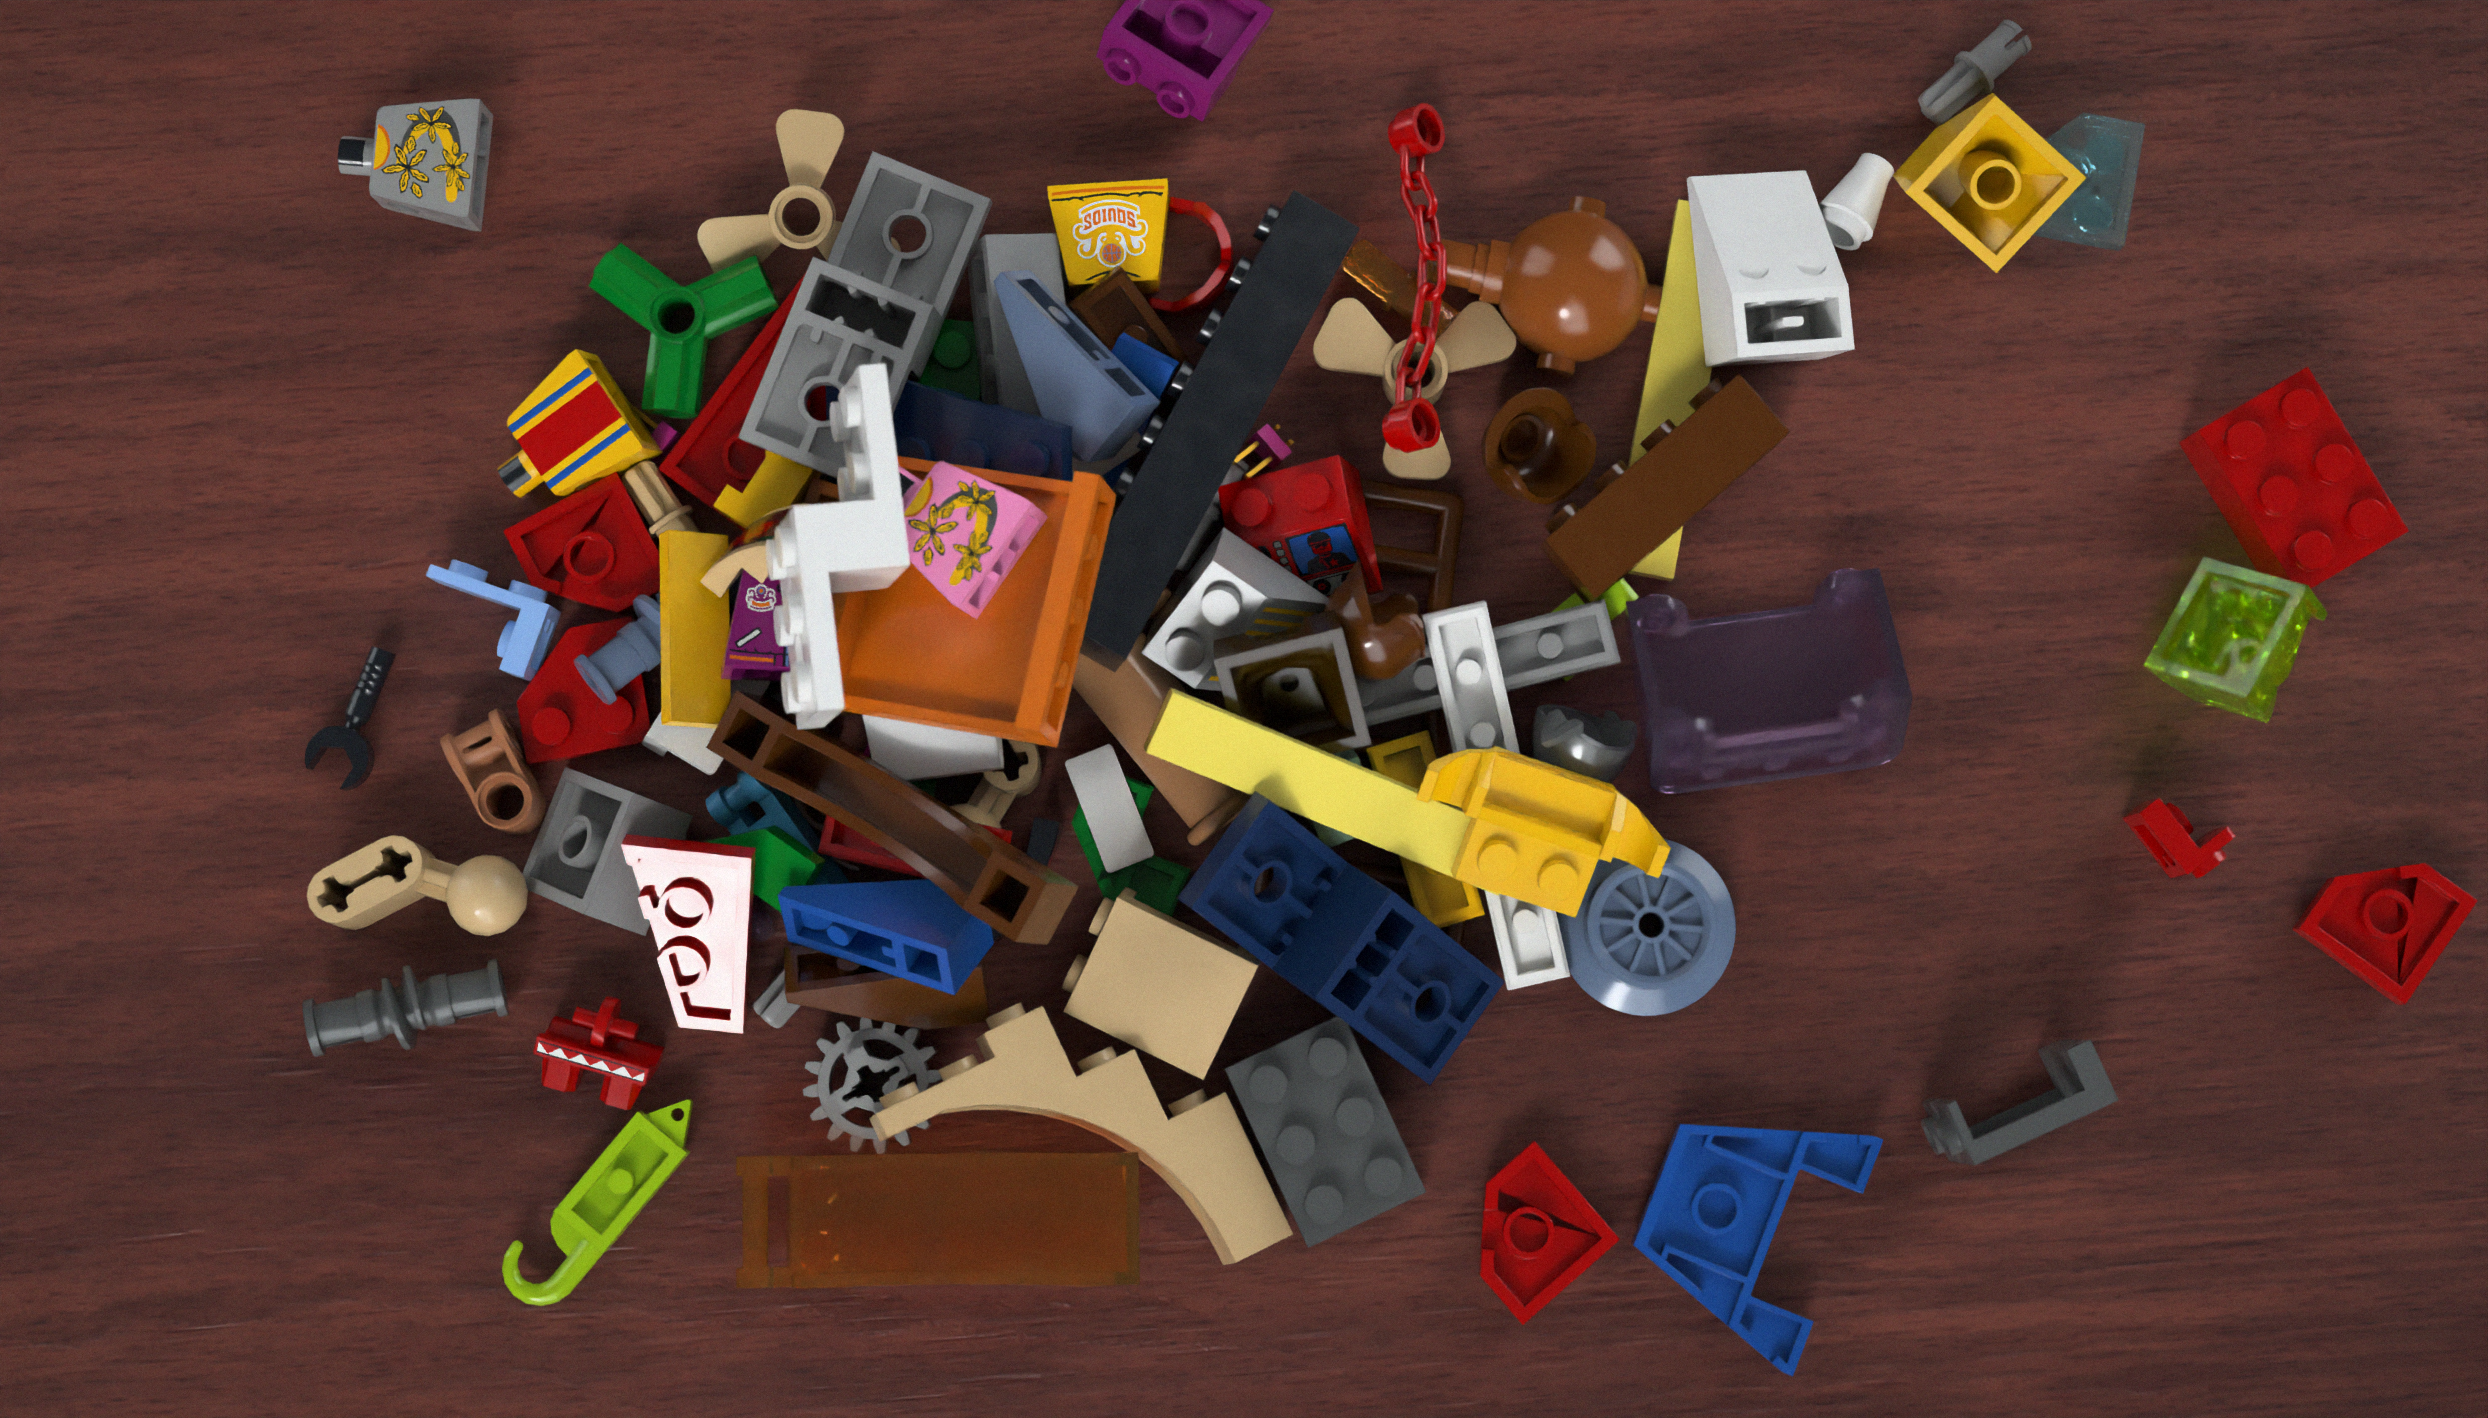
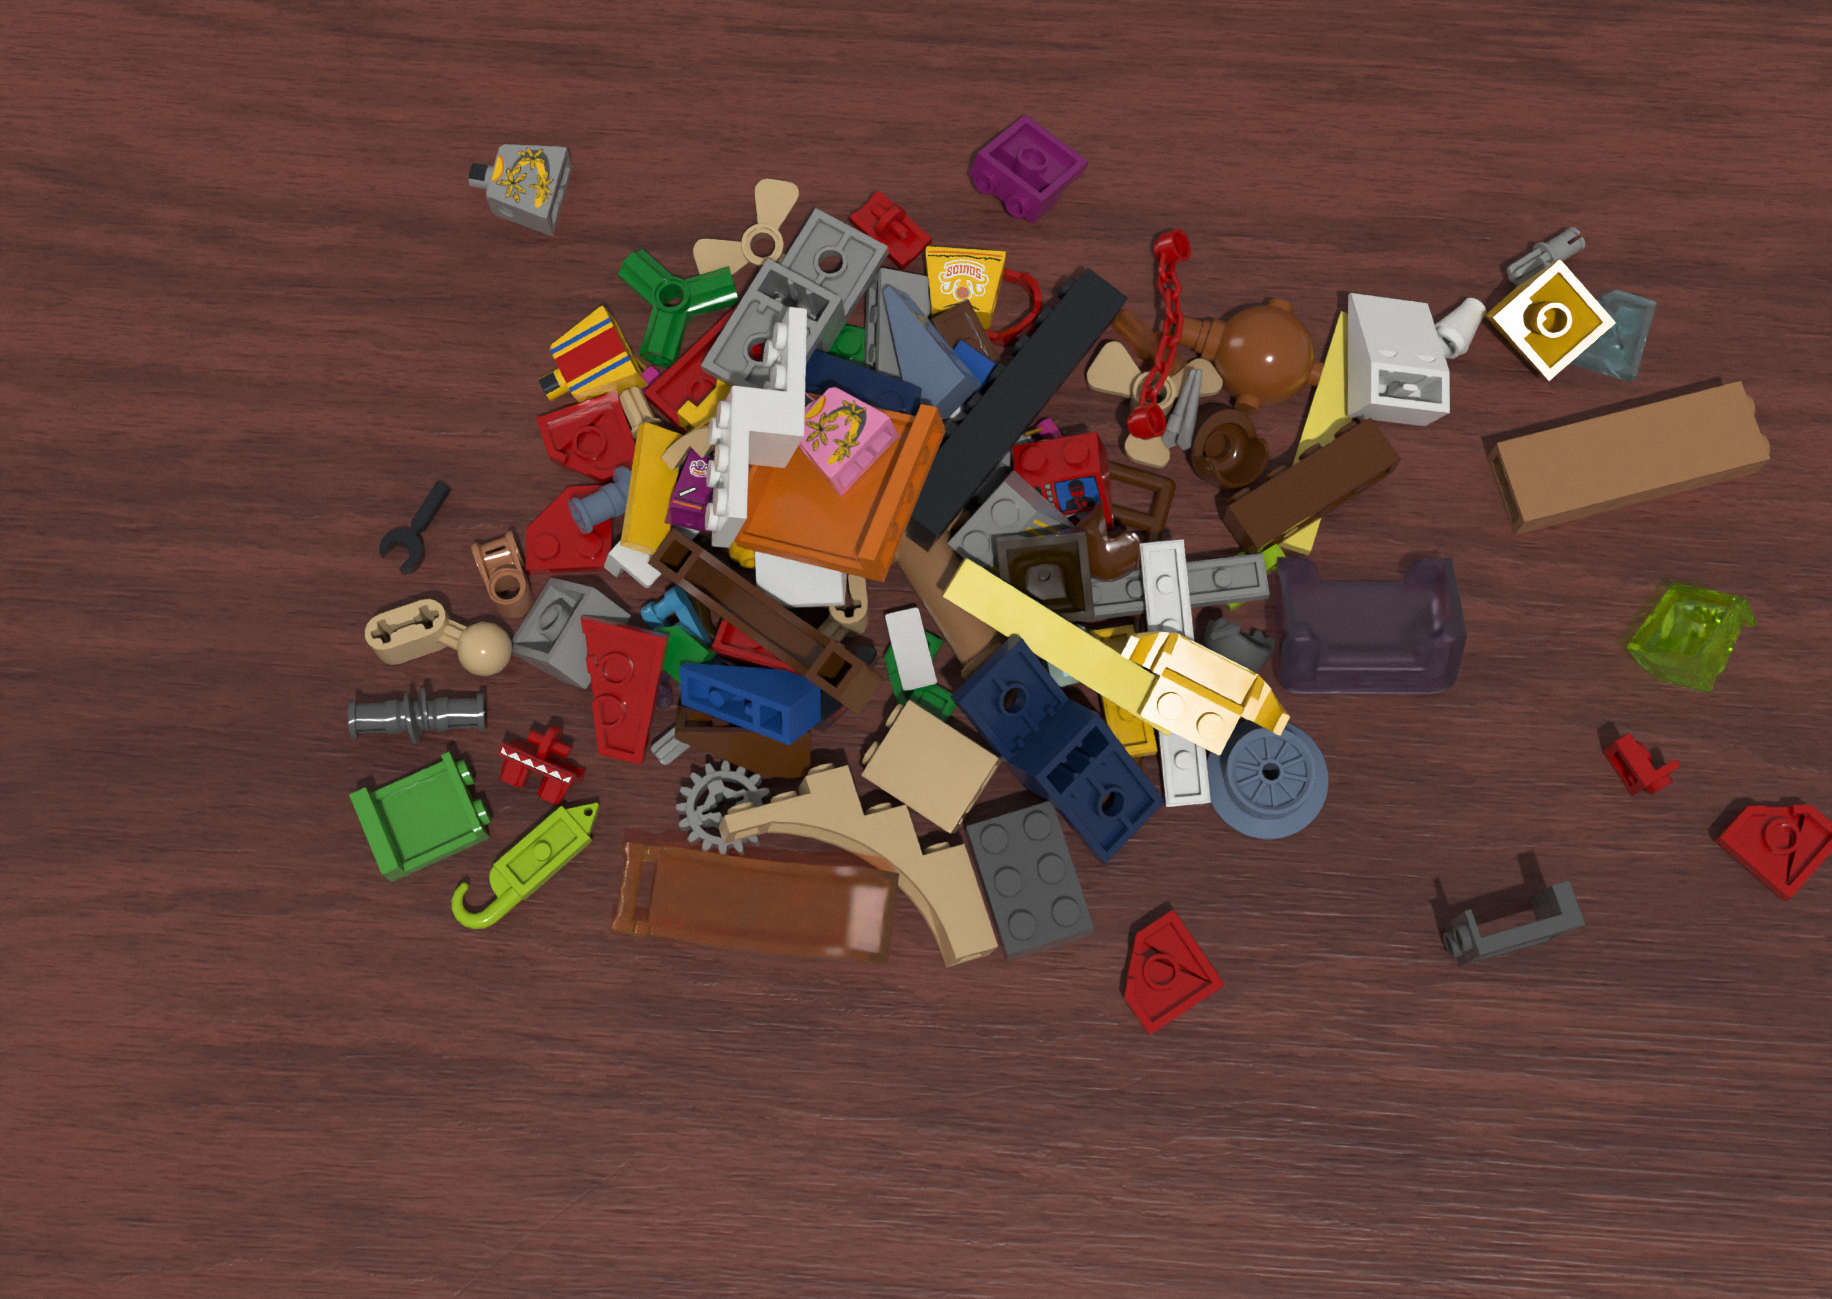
camera: 10 degrees right, 10 degrees down
light blue bracket [426,559,562,682] -> none
blue wing [1631,1123,1883,1376] -> none
red brick [2179,367,2409,605] -> none
none -> bright green panel [349,751,492,882]
none -> red hips [849,190,932,271]
none -> light grey piece [1162,369,1203,451]
none -> medium nougat brick [1487,381,1771,535]

